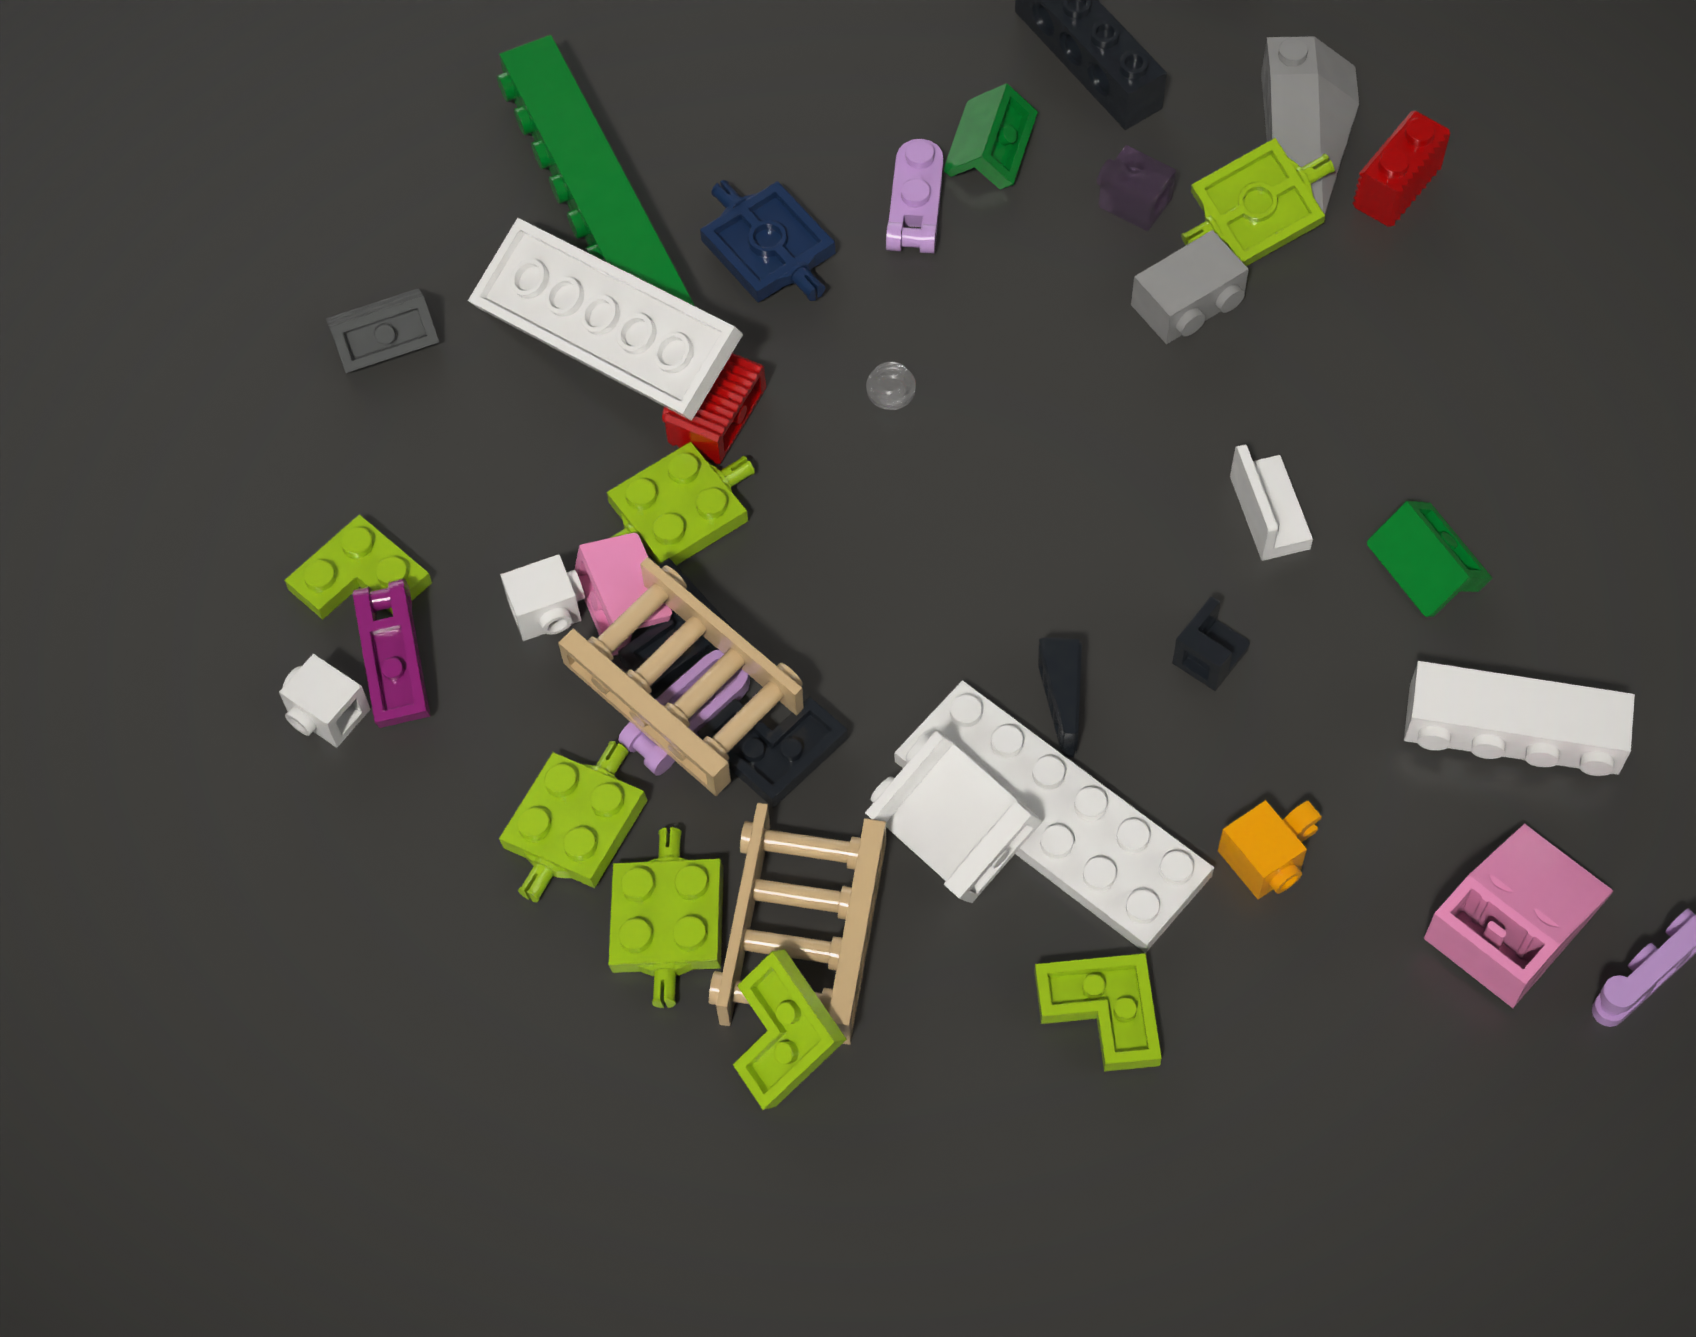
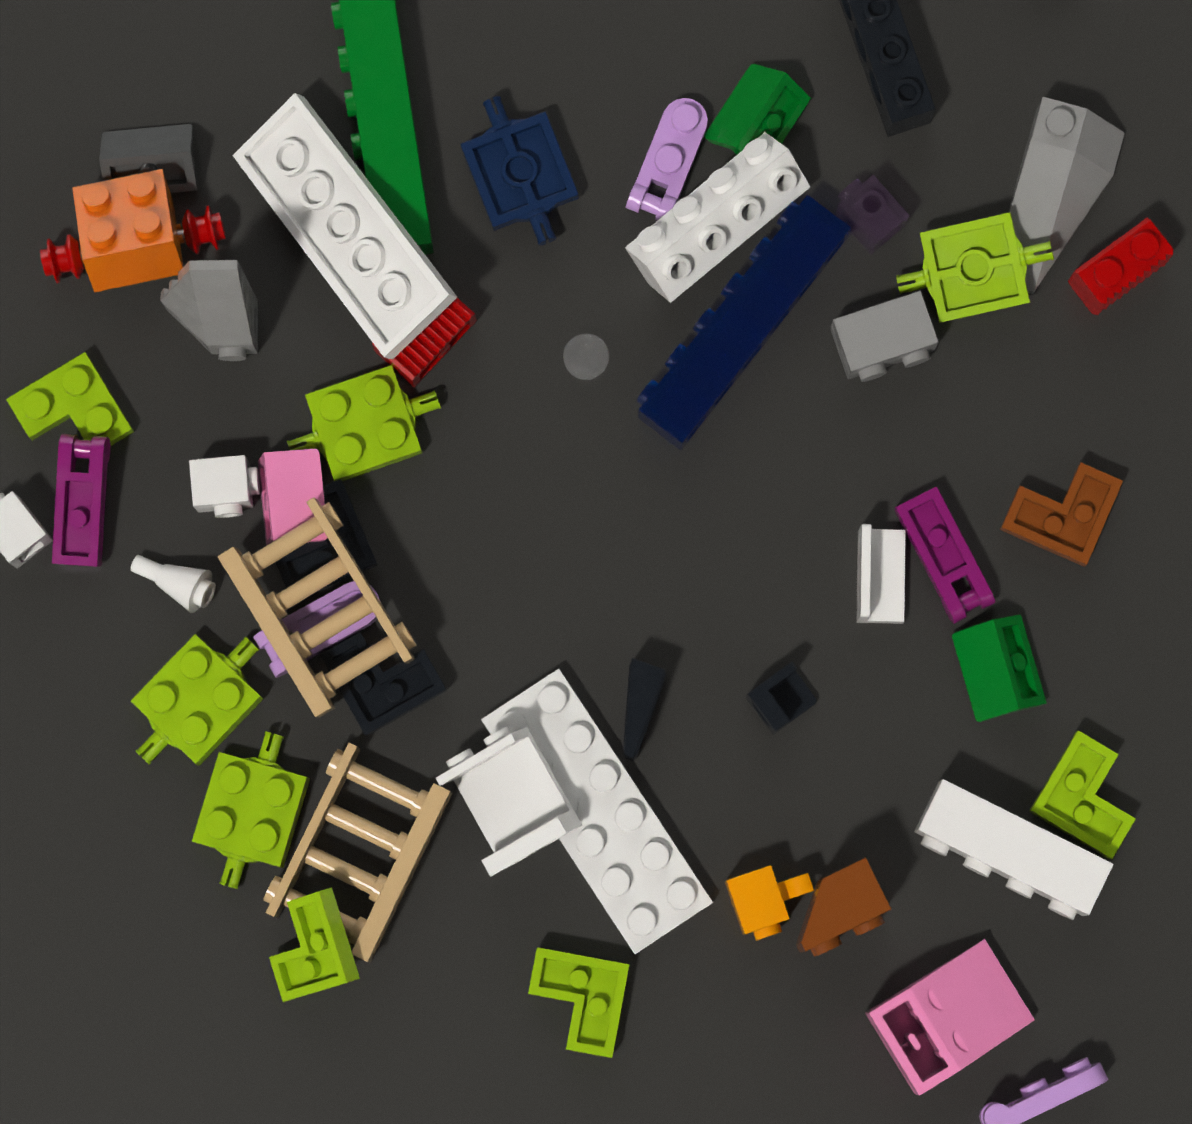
camera: 15 degrees right, 20 degrees up
none -> orange brick [40,169,226,293]
none -> white cone [131,555,216,613]
none -> light grey wedge [160,260,258,361]
none -> white brick [625,132,810,303]
none -> clear blue brick [636,195,851,451]
none -> dark orange slope [796,858,891,957]
none -> magenta plate [894,486,995,624]
none -> dark orange plate [1000,462,1123,567]
none -> lime plate [1029,730,1136,860]

